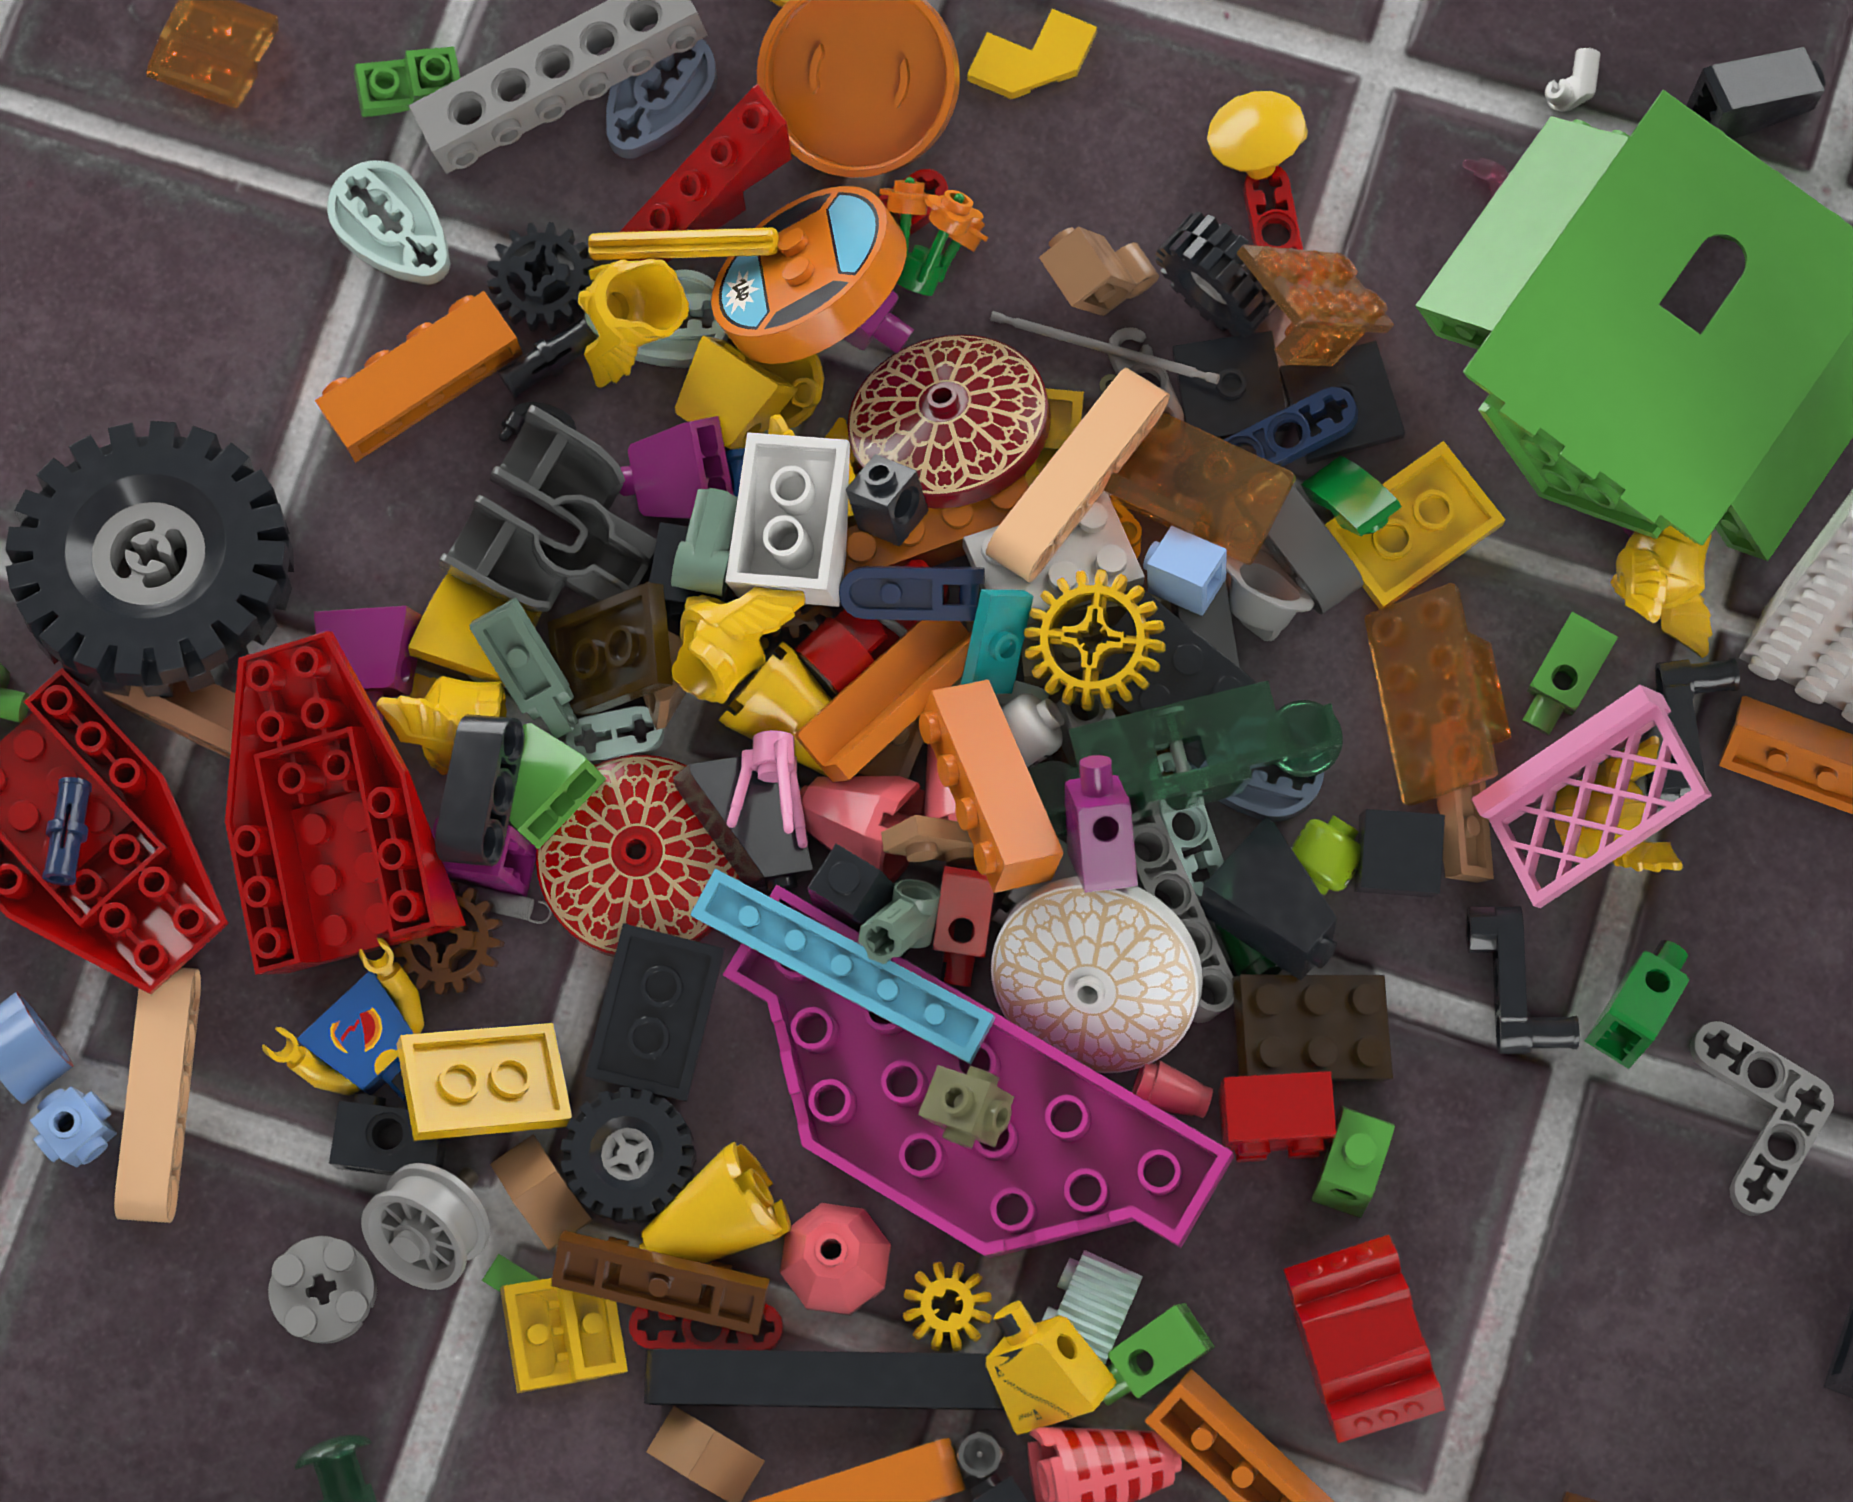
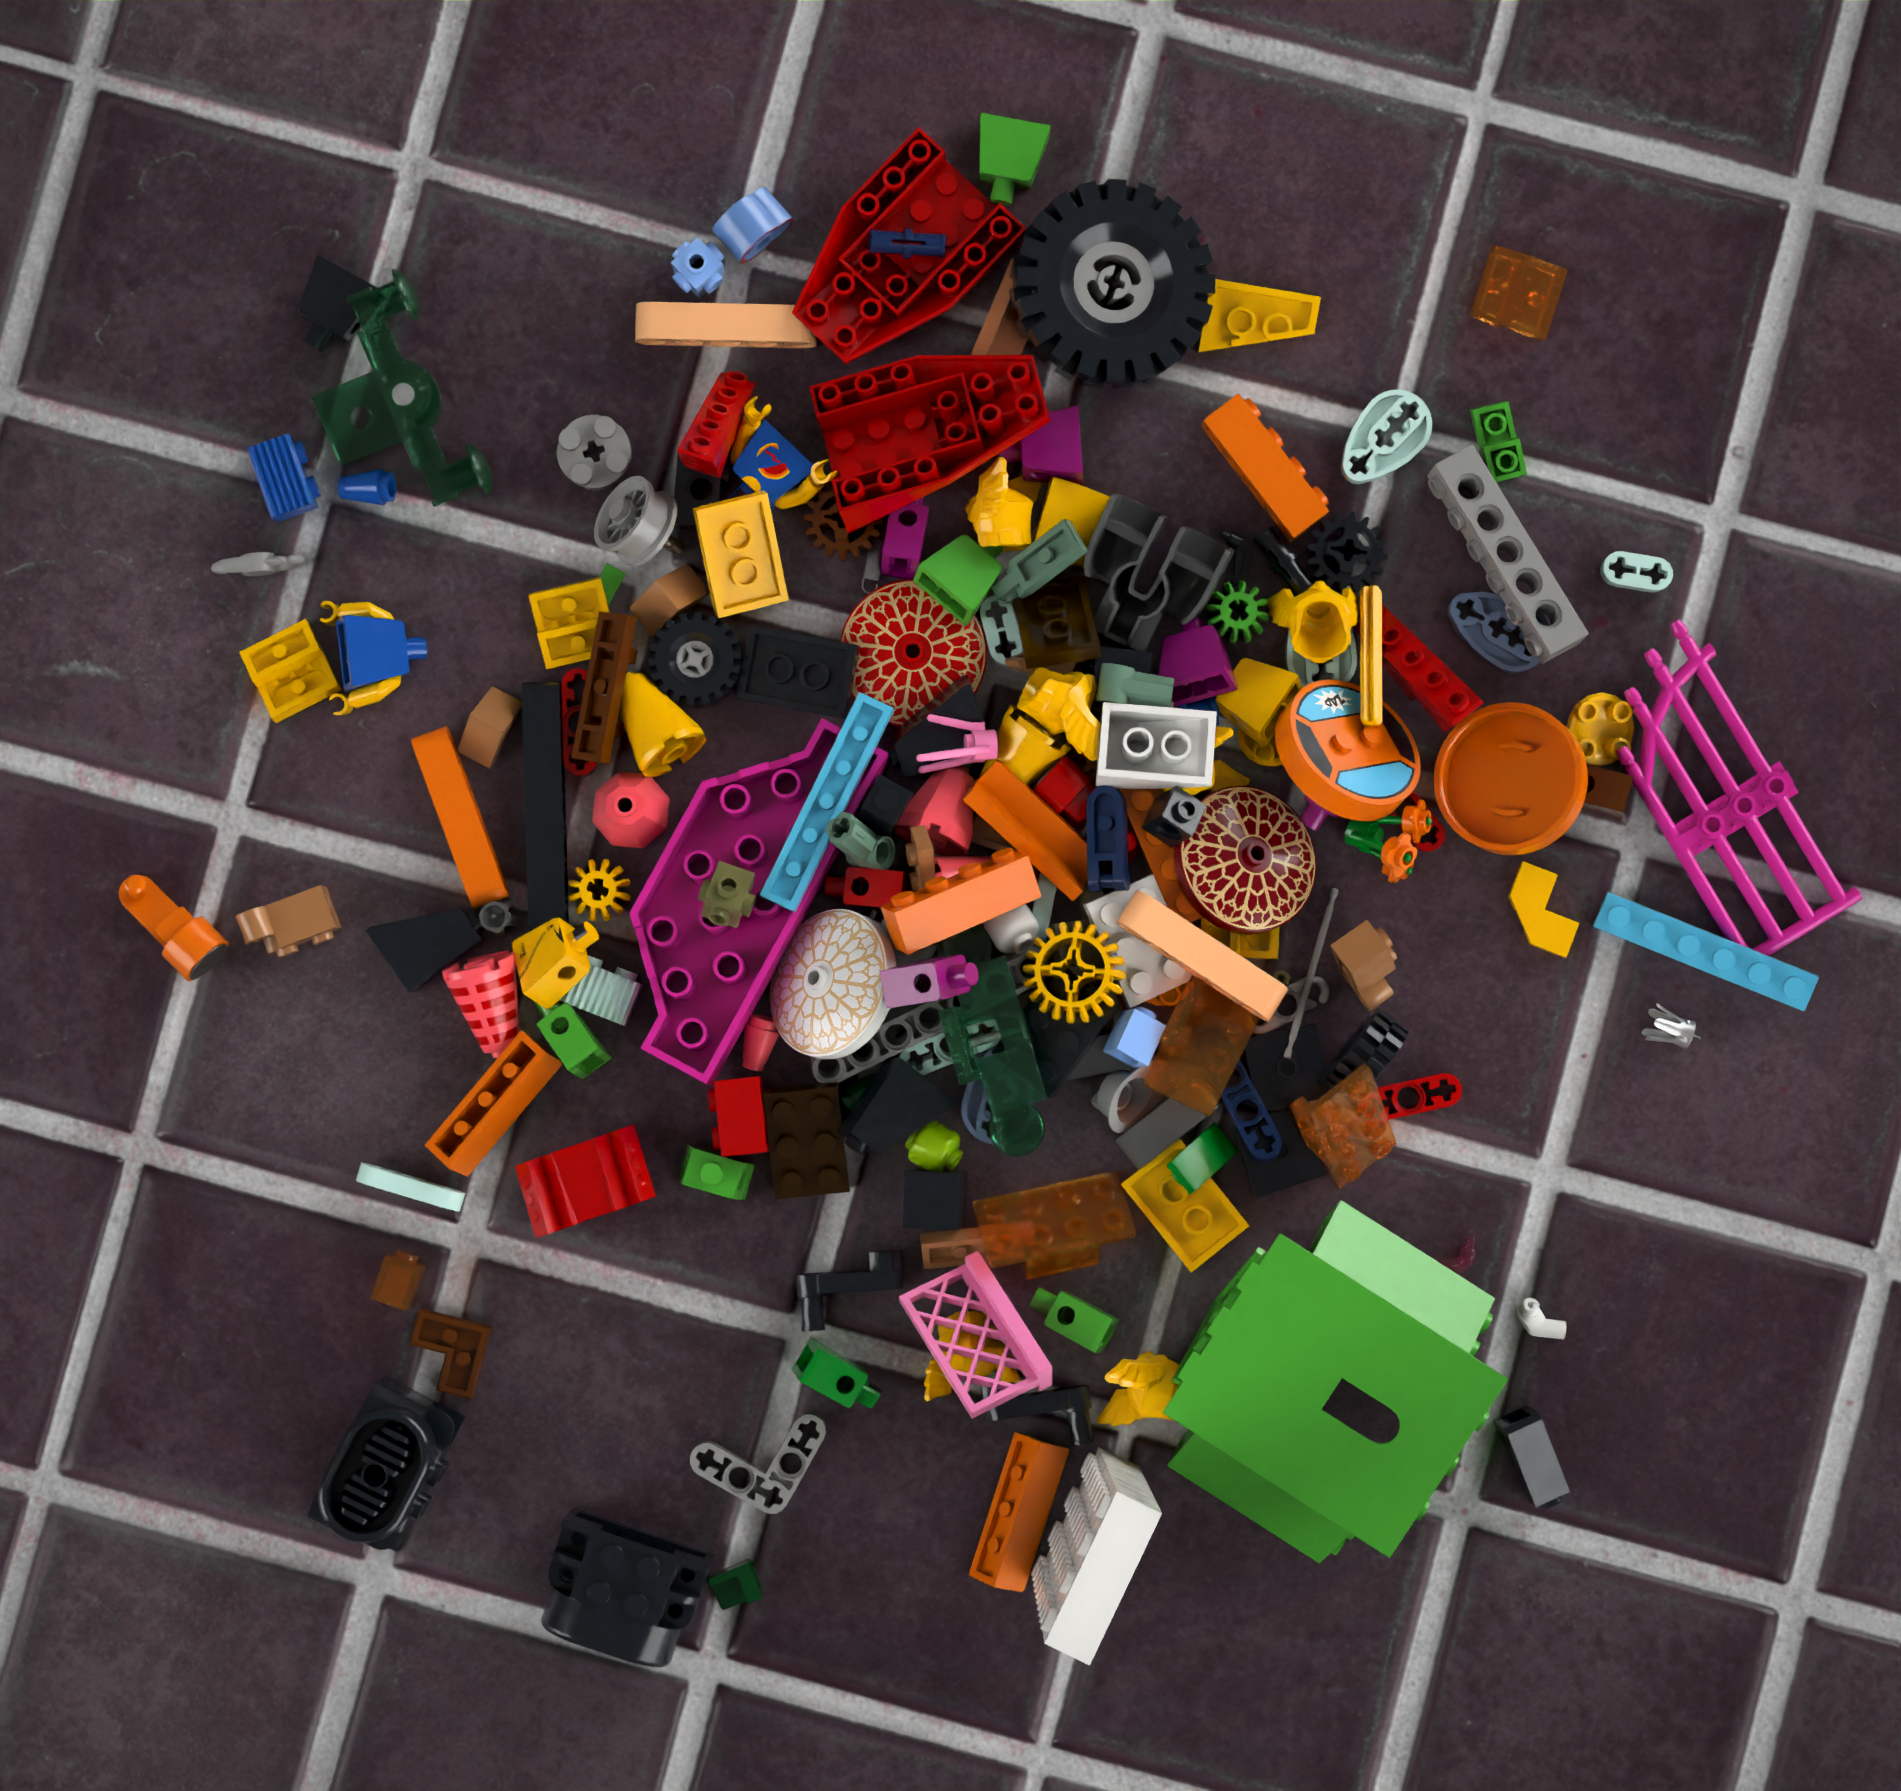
camera: 80 degrees right, 10 degrees up
black beam [435,714,525,866] -> none
teal plate [961,589,1034,694] -> none
yellow dish [1207,91,1308,179] -> none
none -> red slope [677,371,756,478]
none -> yellow wing [1198,279,1321,353]
none -> bright green gear [1206,581,1269,645]

